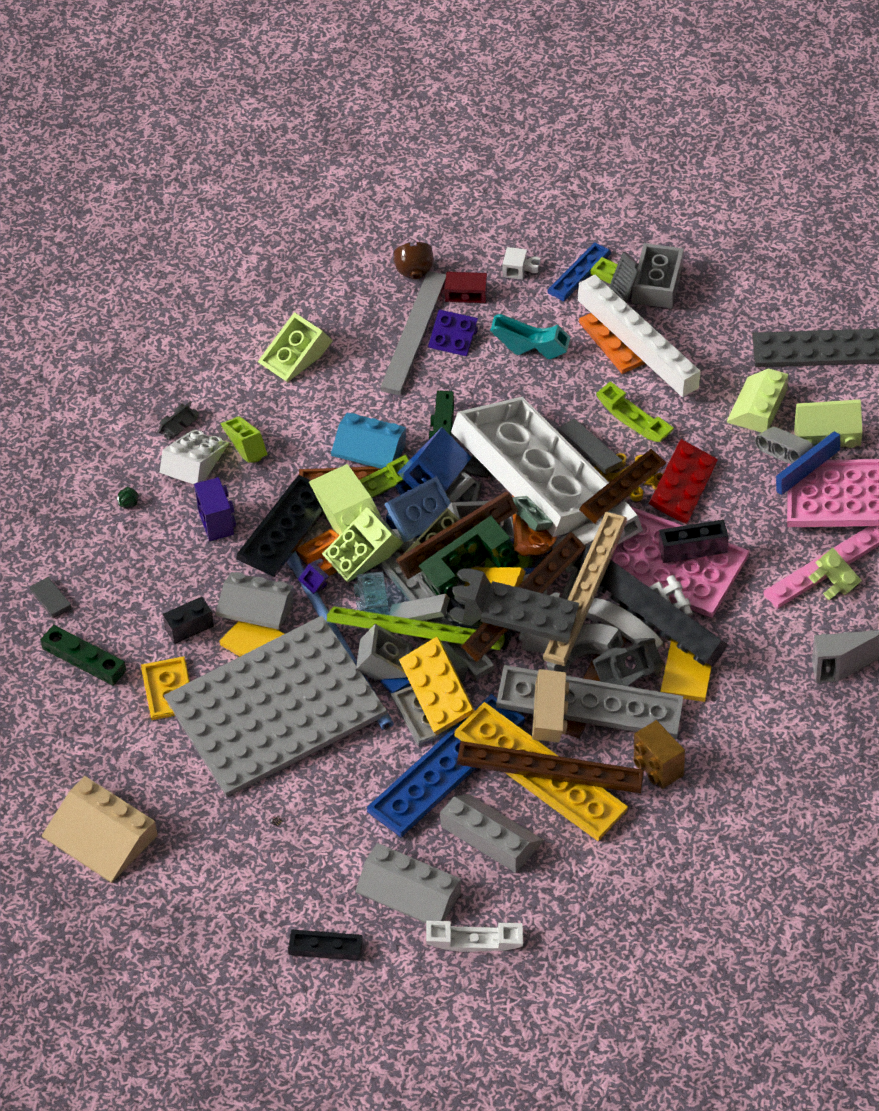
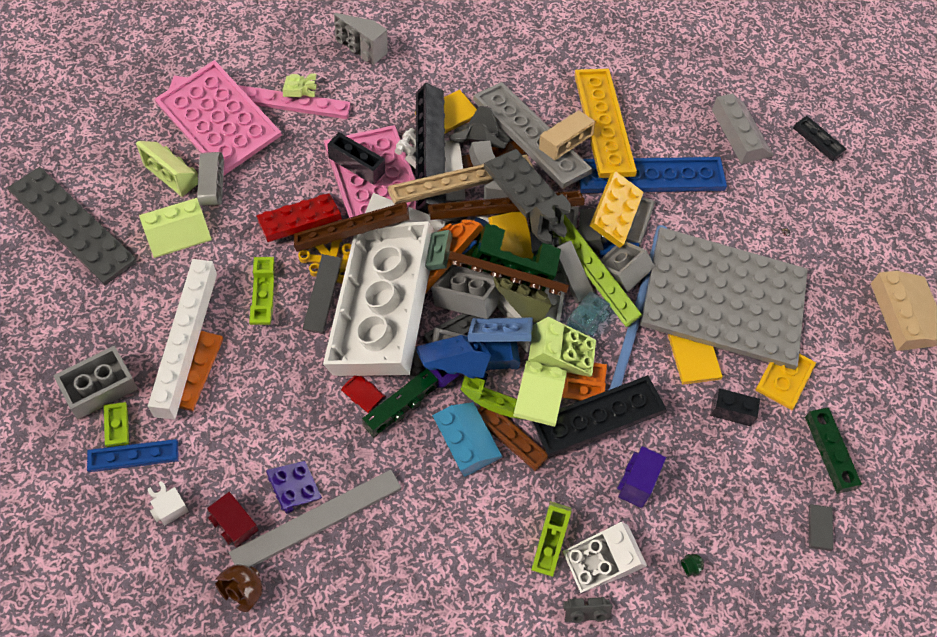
camera: 145 degrees left, 10 degrees up
light grey slope [216,572,294,630] -> none
yellowish green slope [258,312,333,382] -> none
dark purple panel [298,558,329,594] -> none
white slope [426,921,523,952] -> none
light grey slope [440,794,544,873] -> none
reddish brown tile [457,741,644,794] -> none
teal arch [490,314,571,359] -> none
dark grey window [609,252,640,303] -> none
pearl gold brick [633,720,685,789] -> none
blue tile [776,431,840,495] -> none

